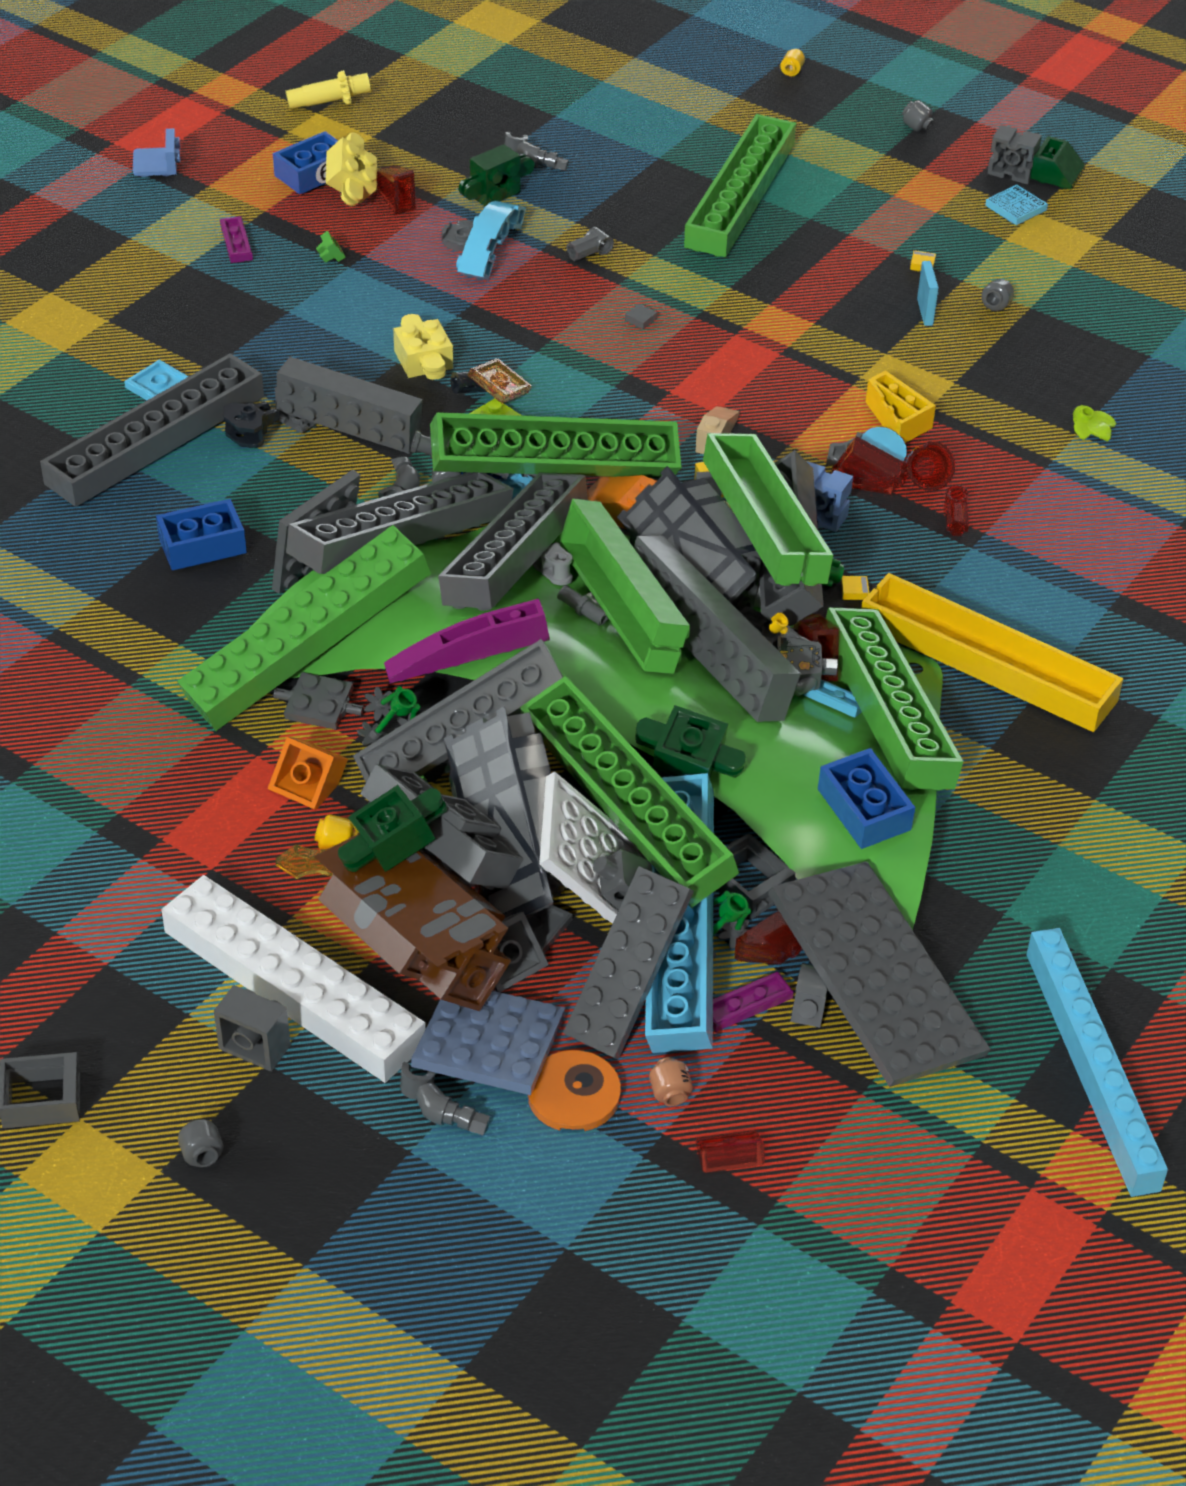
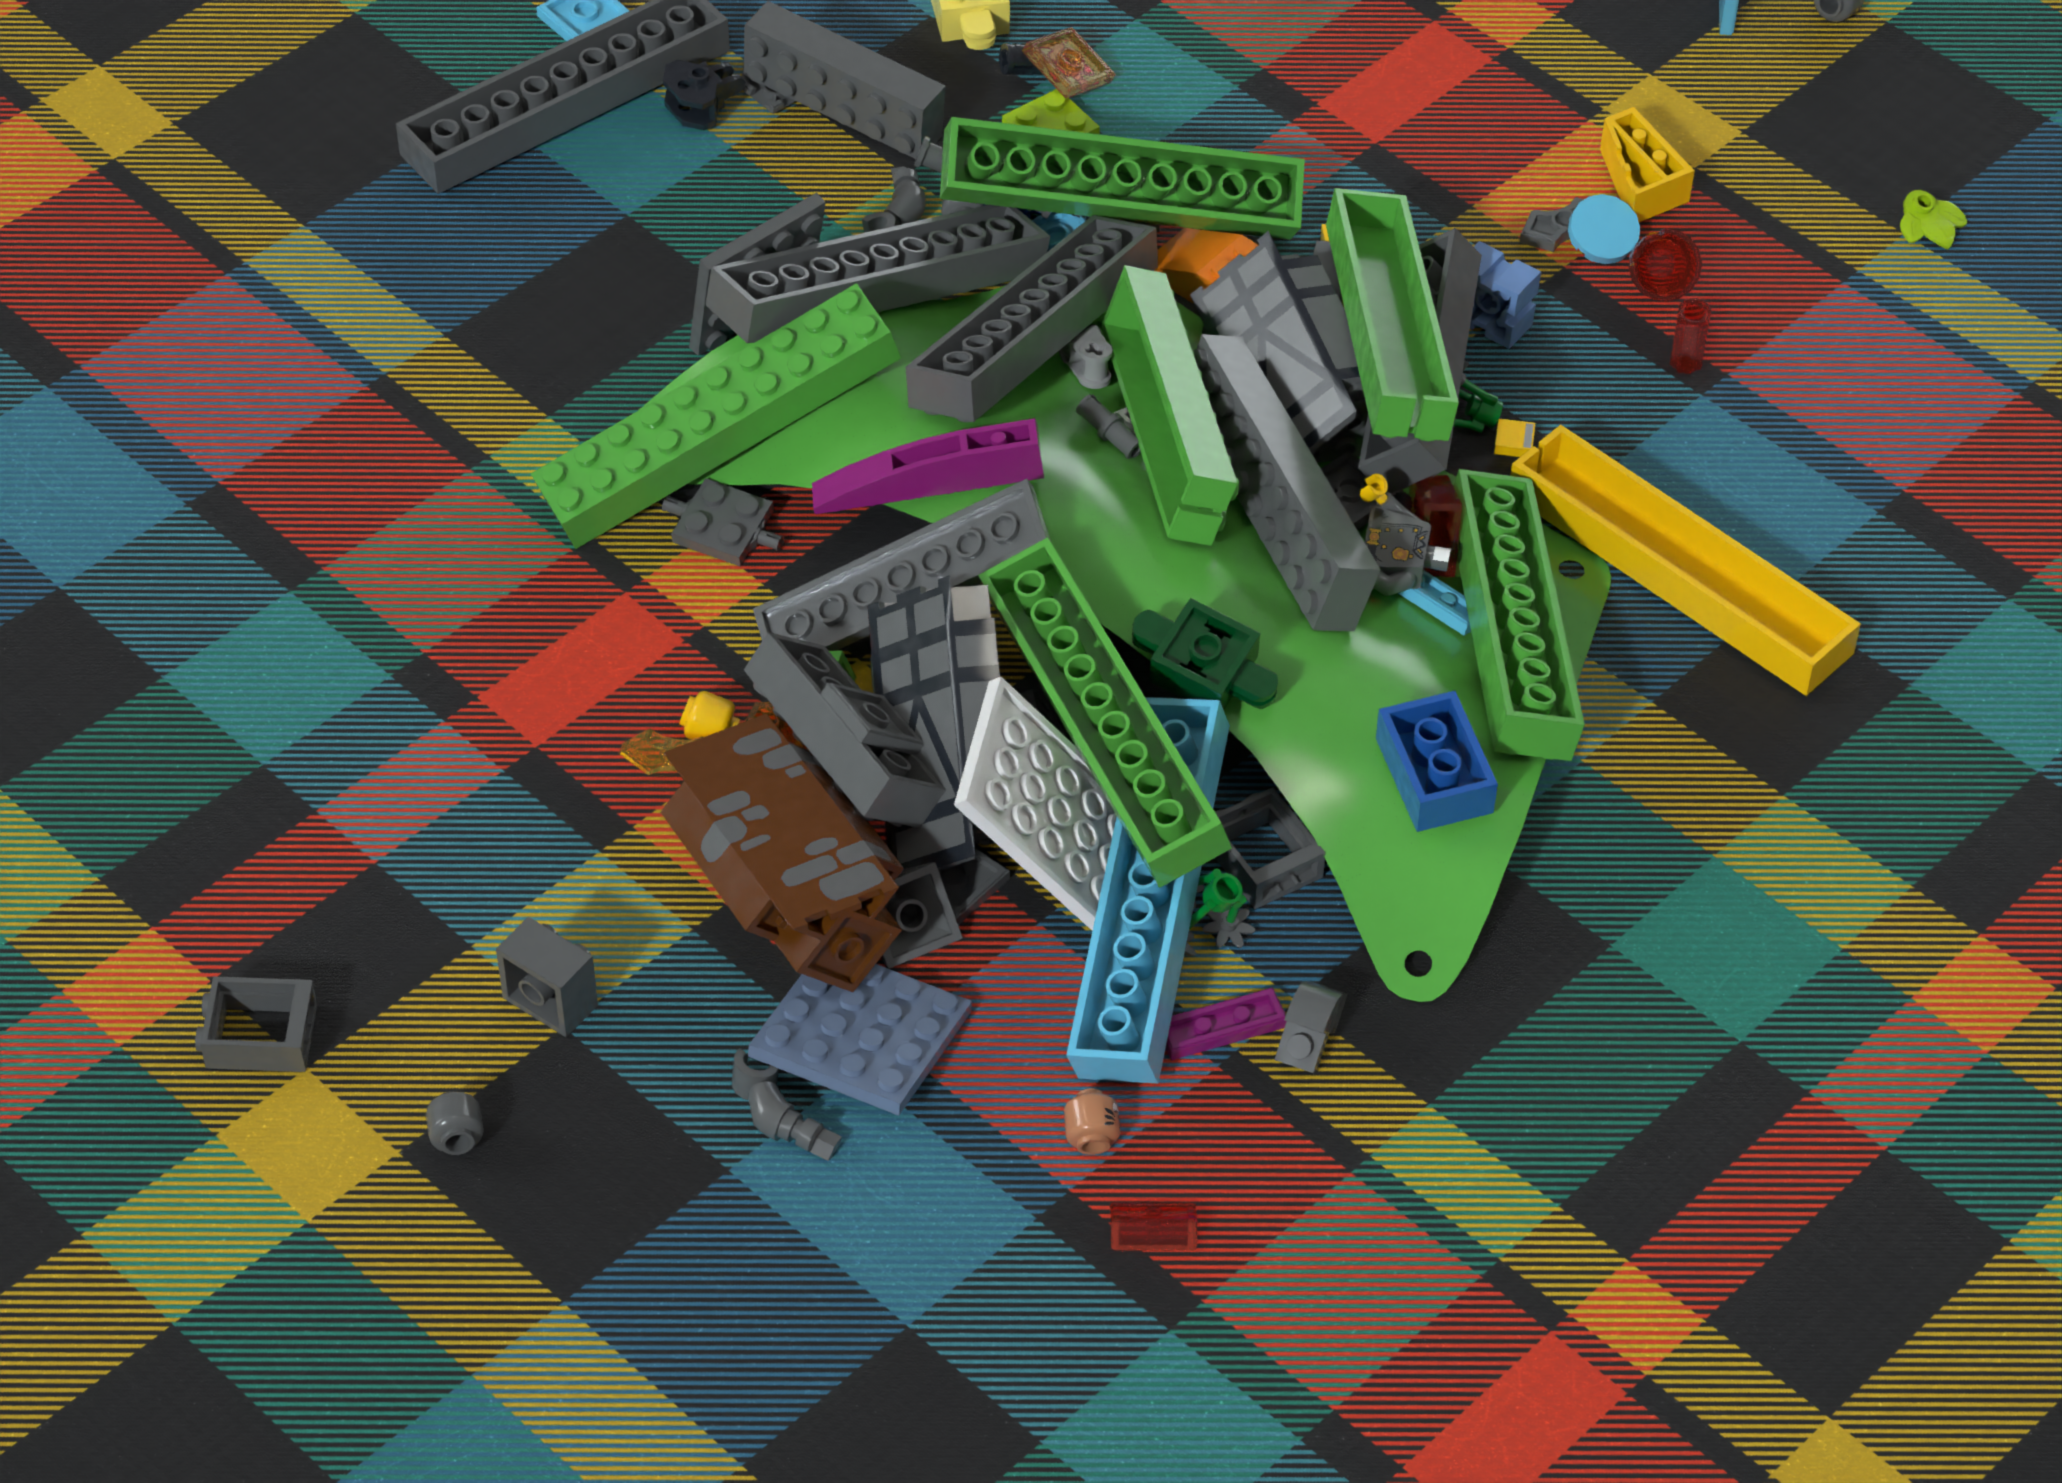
camera: 10 degrees right, 5 degrees up
blue brick [156,499,247,570] -> none
white brick [161,875,425,1083] -> none
orange slope [267,737,348,810] -> none
dark green brick [338,785,447,872] -> none
plant [357,686,420,745] -> none
orange tile [528,1050,621,1131] -> none
dark grey plate [563,866,694,1059] -> none
dark grey torso [593,850,652,910] -> none
tan slope [695,406,740,454] -> none
clear red slope [734,910,802,964] -> none
dark grey plate [768,861,991,1087] -> none
clear red slope [830,436,907,495] -> none
medium azure brick [1027,928,1168,1197] -> none

